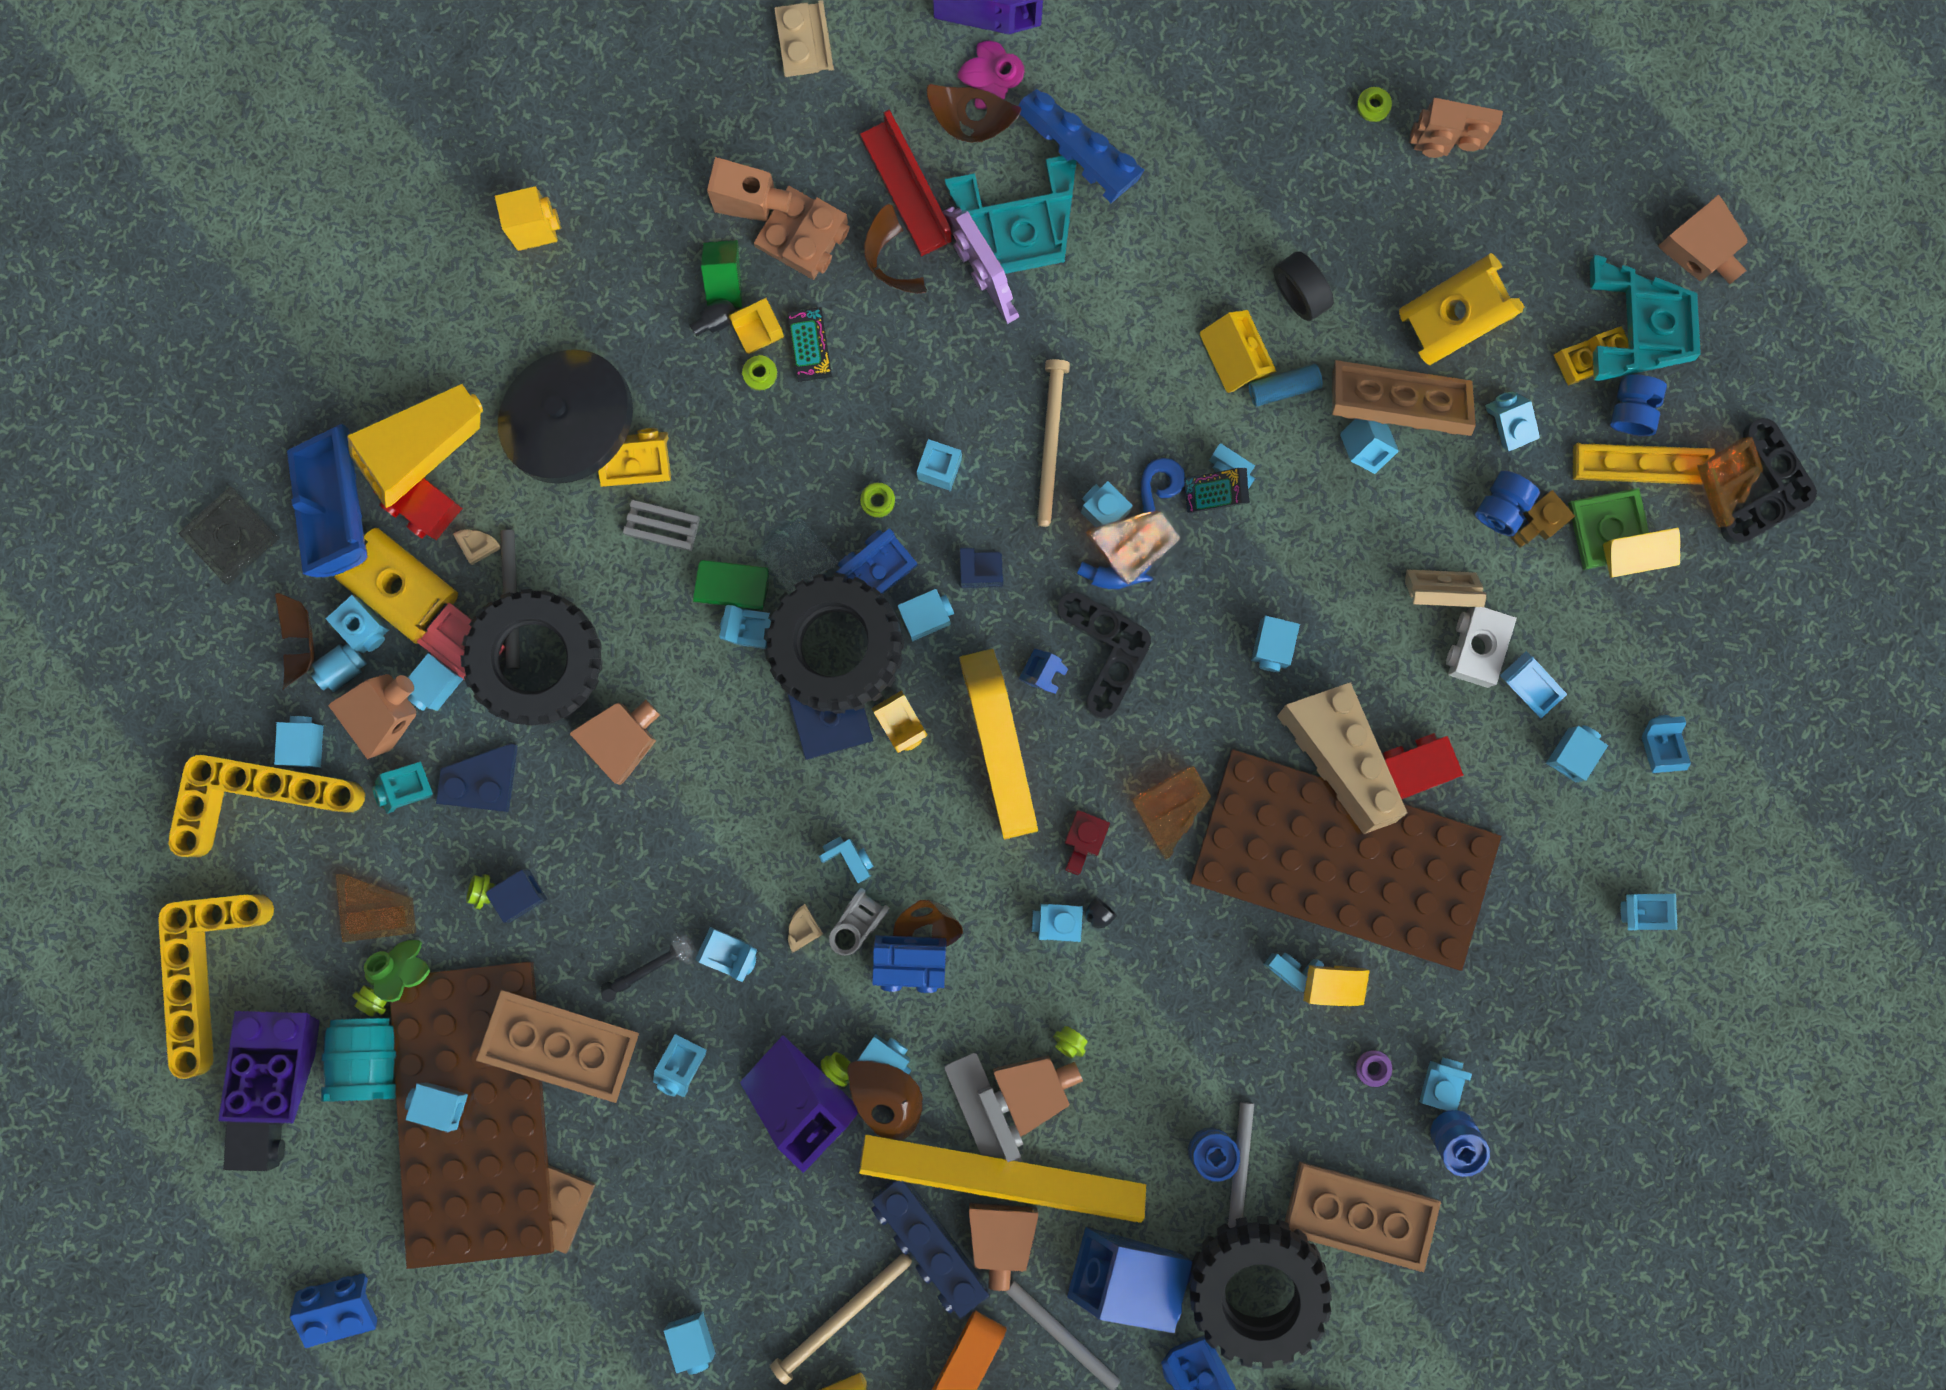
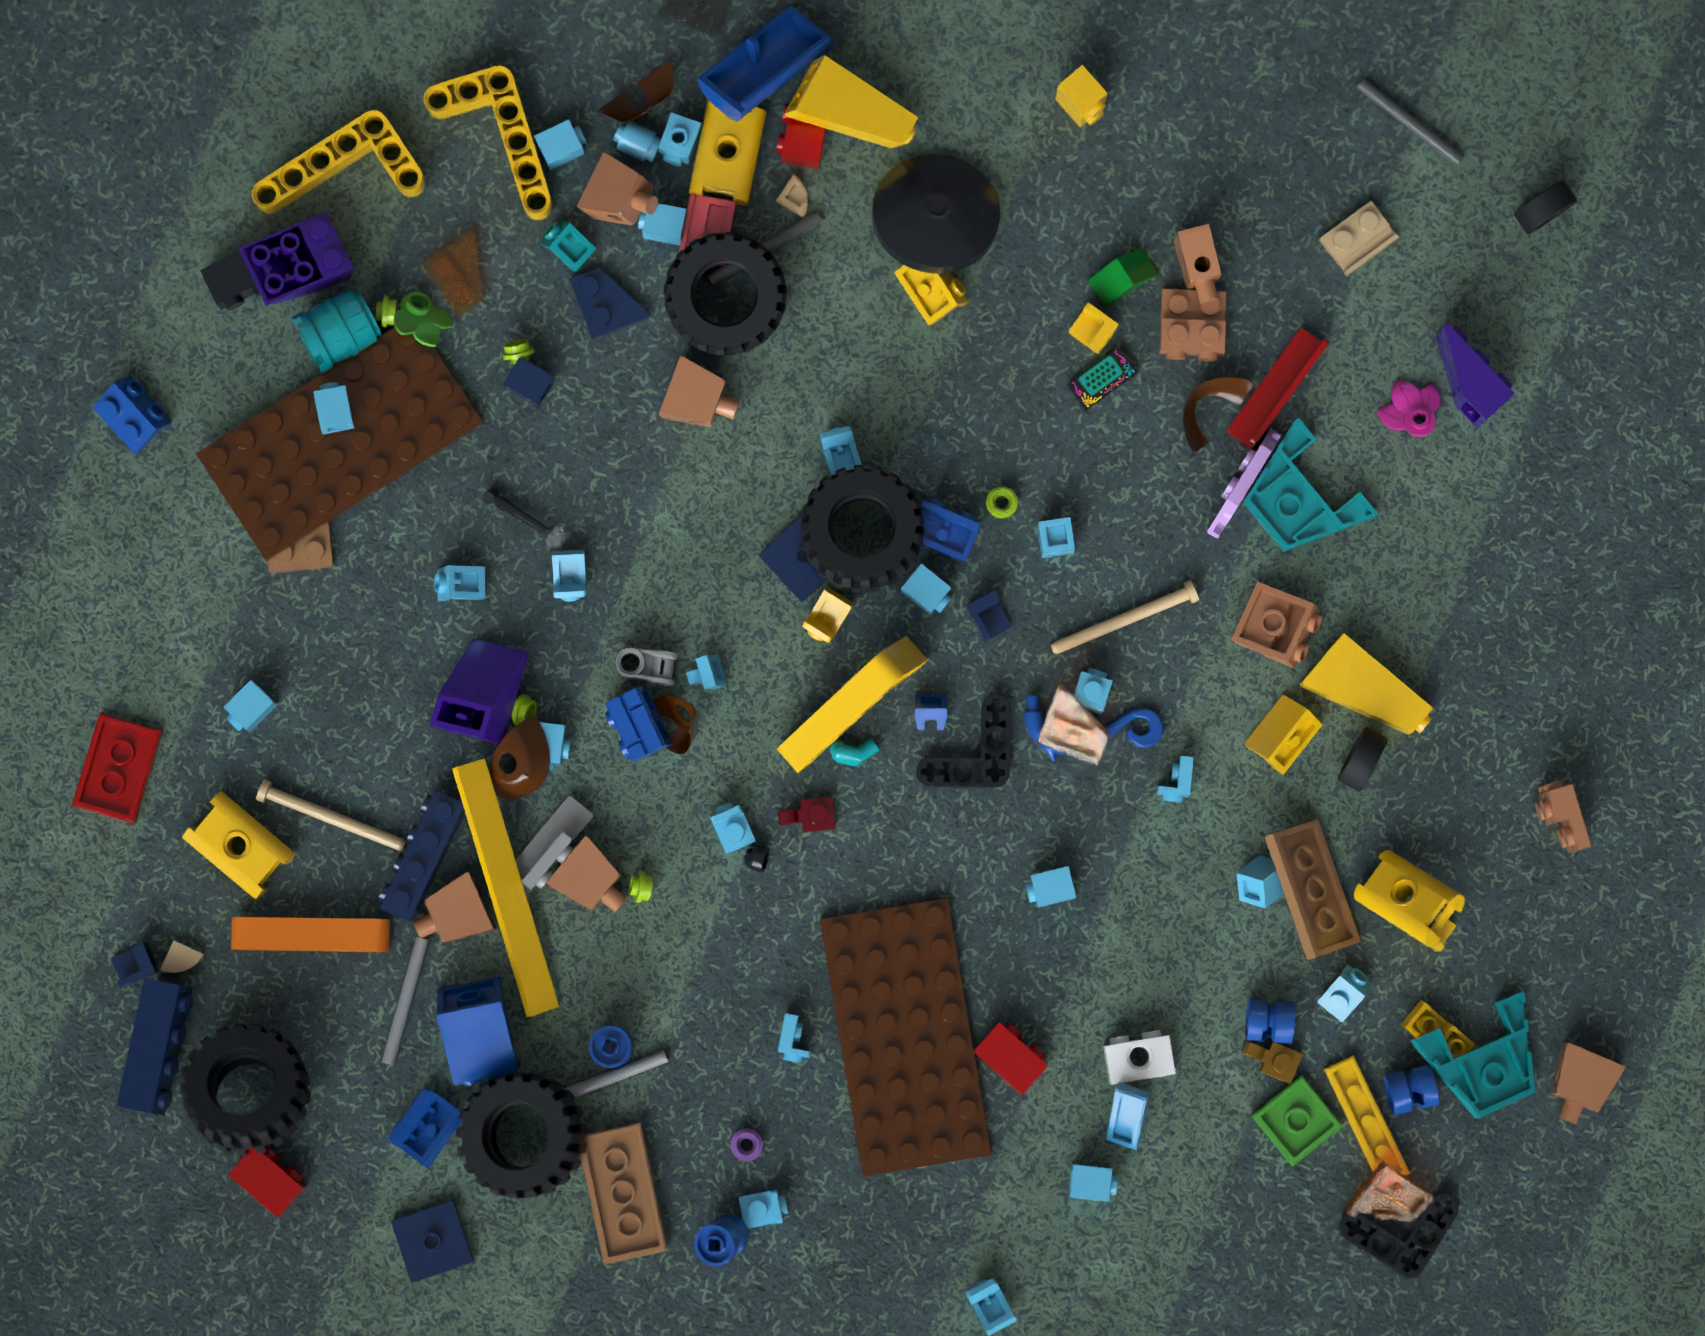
camera: 65 degrees right, 0 degrees up
medium nougat plate [476,990,639,1103] -> none
light grey tile [623,500,700,552] -> none
black cylinder [690,299,736,337] -> none
green slope [693,560,769,610] -> none
lime plate [742,355,777,390] -> none
tan tile [788,904,823,953] -> none
medium azure bracket [819,836,874,883] -> none
reddish brown piece [927,84,1021,142] -> none
blue wing [1018,89,1144,203] -> none
clear orange wing [1131,765,1211,860] -> none
tile [1184,468,1250,513] -> none
dark azure piece [1249,364,1323,407] -> none
tan wedge [1277,682,1407,834] -> none
yellow slope [1303,965,1370,1006] -> none
lime plate [1357,87,1392,122] -> none
tan plate [1405,570,1487,607] -> none
yellow slope [1603,527,1680,578] -> none
dark azure bracket [1642,715,1691,773] -> none
none -> medium azure tile [686,655,727,690]
none -> teal arm [829,738,879,766]
none -> nougat plate [1231,582,1322,668]
none -> yellow slope [1299,633,1433,735]

